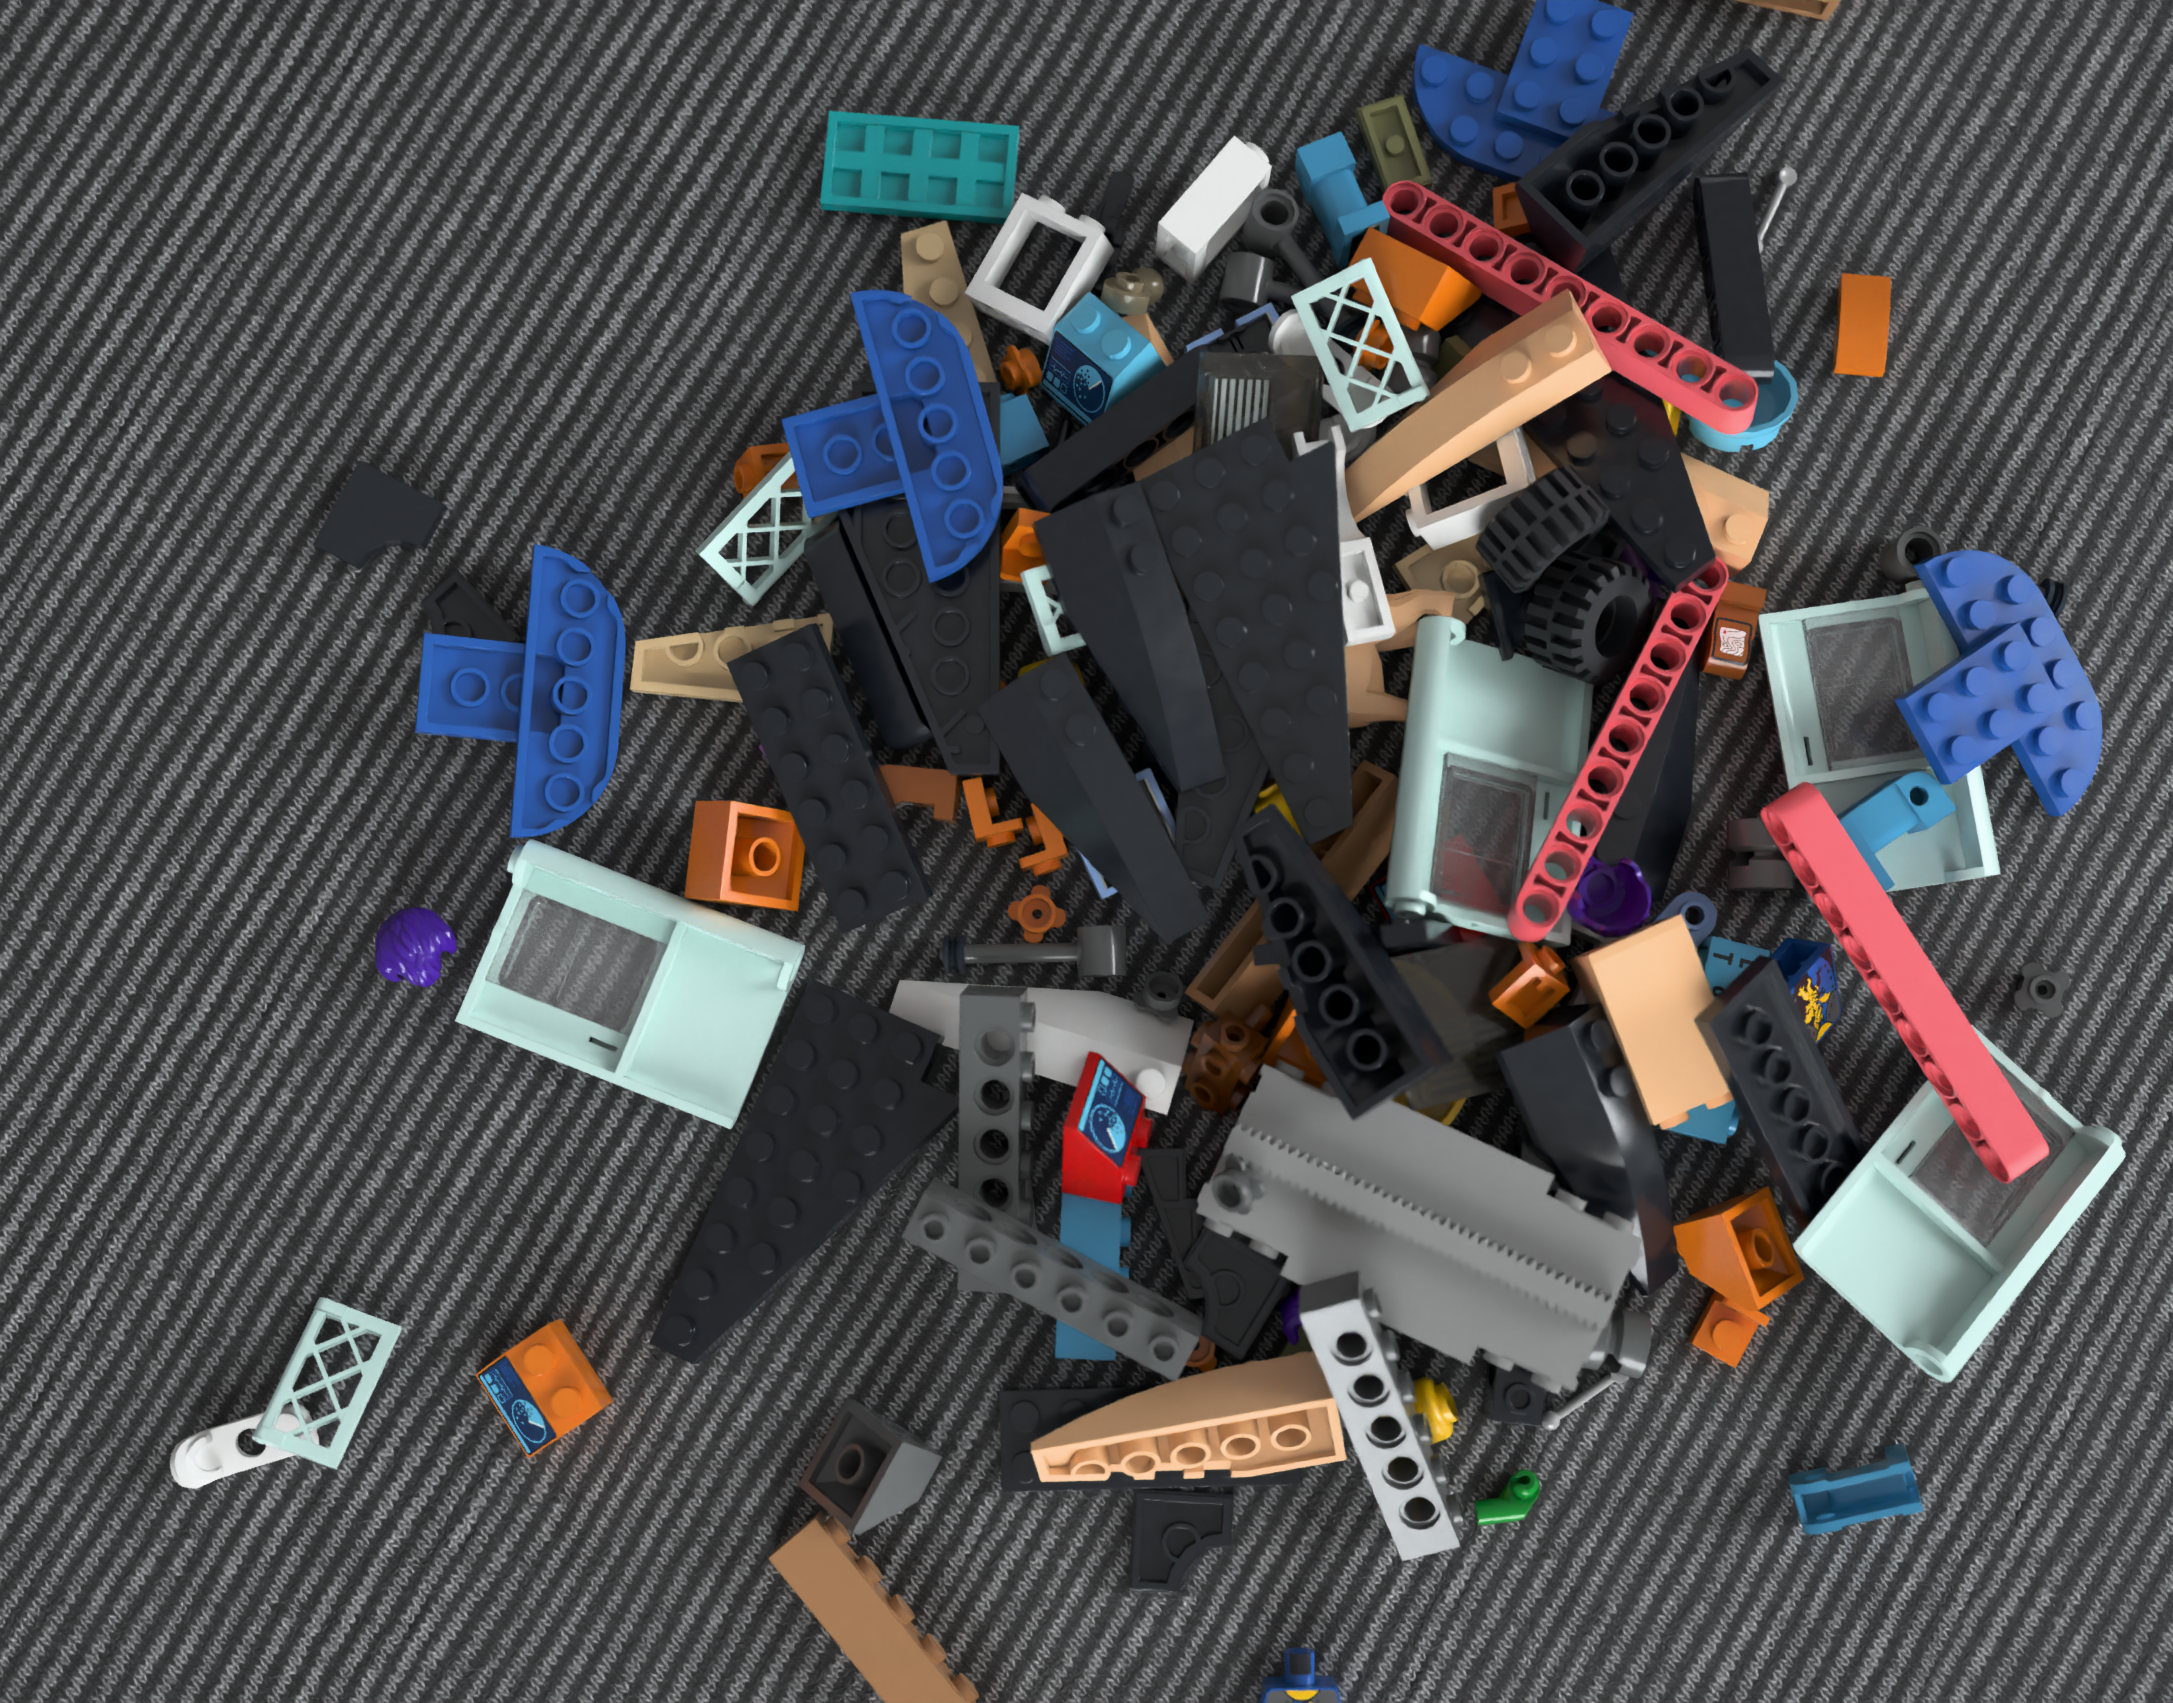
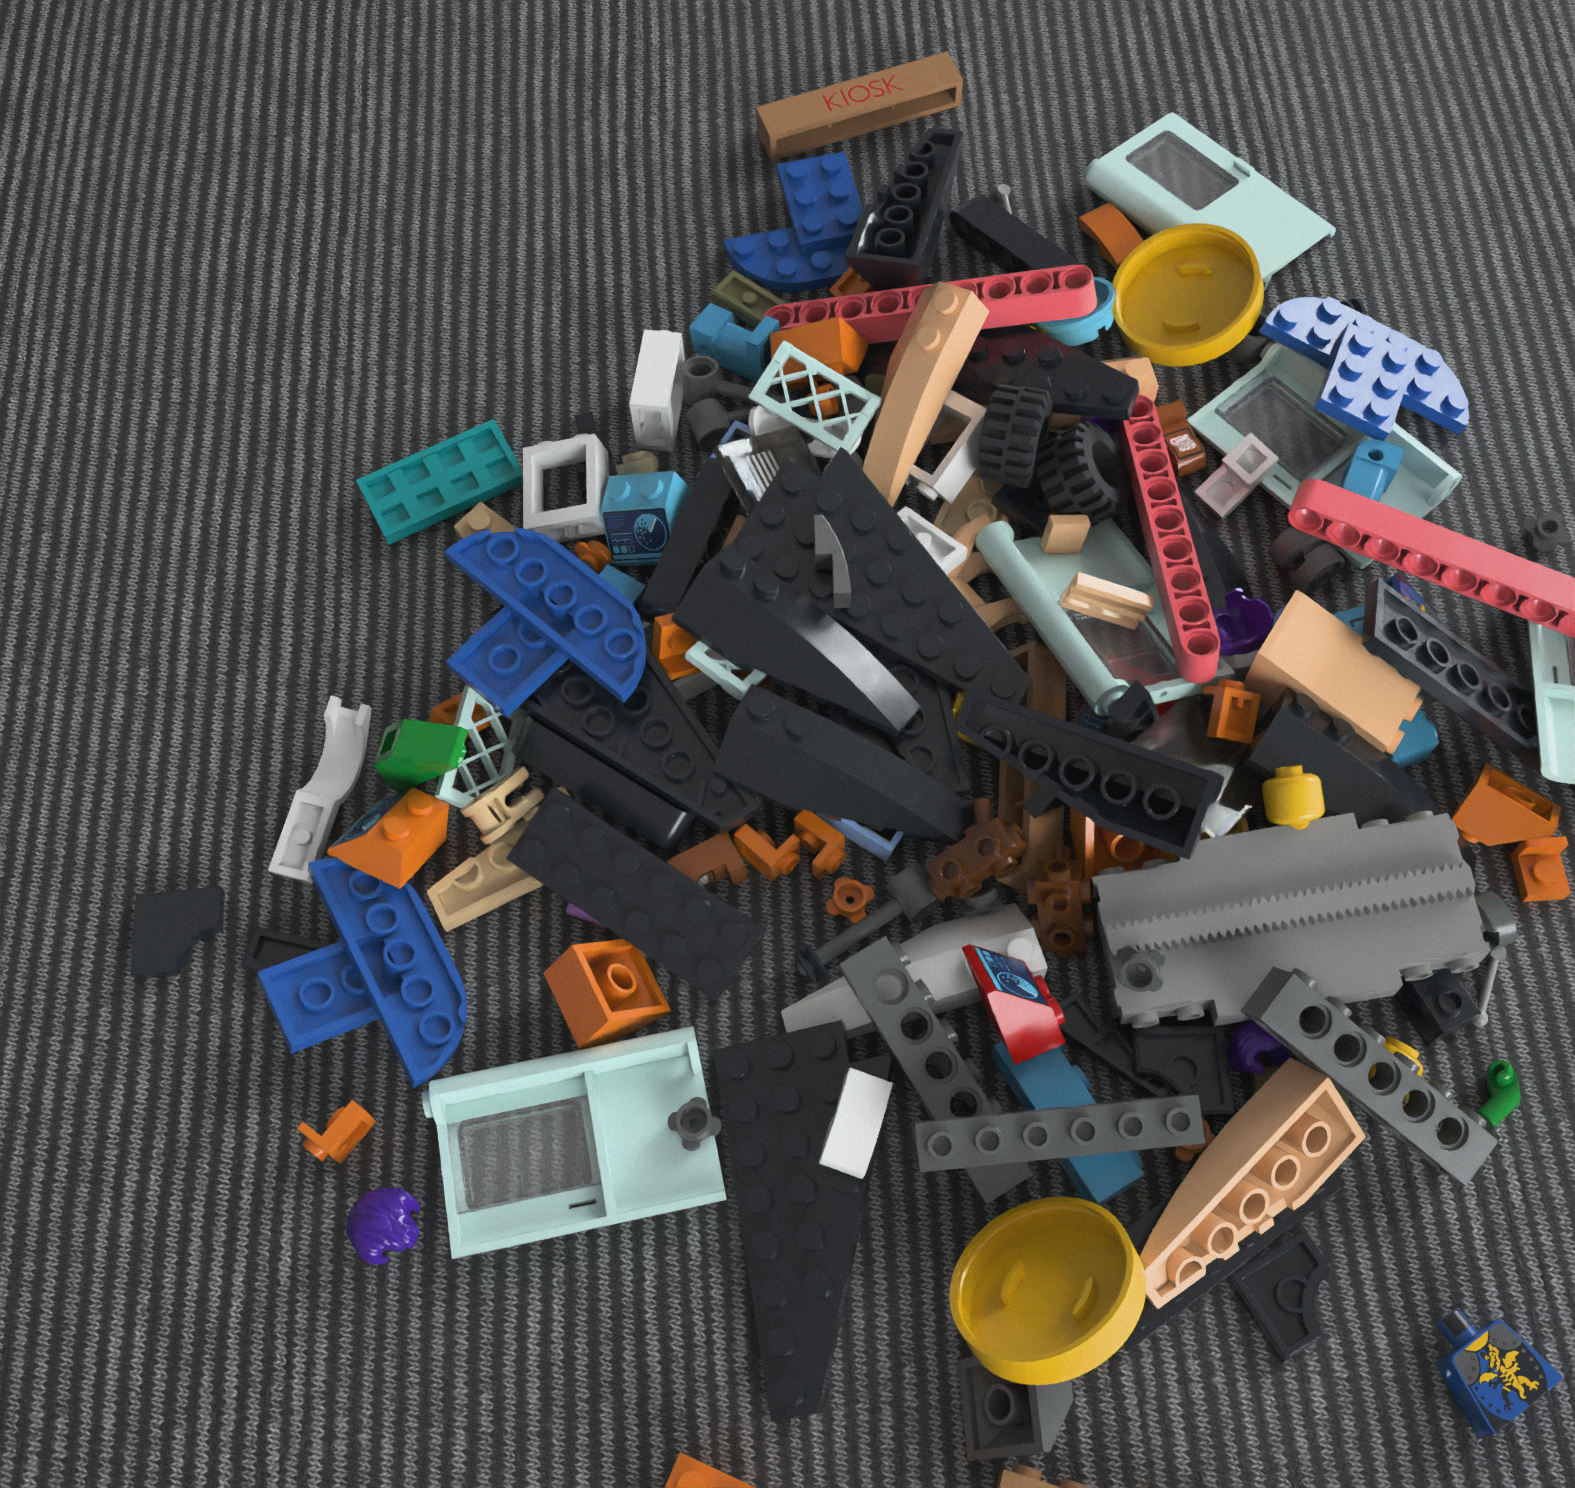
camera: 30 degrees left, 20 degrees down
none -> white piece [268,696,372,884]
none -> orange bracket [297,1100,376,1164]
none -> orange slope [328,788,449,889]
none -> green slope [373,719,468,792]
none -> tan piece [460,766,545,845]
none -> dark grey plate [668,1097,722,1151]
none -> flat silver slope [814,515,851,608]
none -> white slope [819,1068,893,1179]
none -> reddish brown brick [925,798,1029,900]
none -> yellow brick [949,1197,1146,1385]
none -> light nougat tile [1040,515,1091,554]
none -> light nougat tile [1060,572,1154,630]
none -> light aqua piece [1084,112,1336,291]
none -> yellow brick [1112,223,1264,367]
none -> white slope [1194,432,1279,521]
none -> yellow head [1262,765,1325,830]

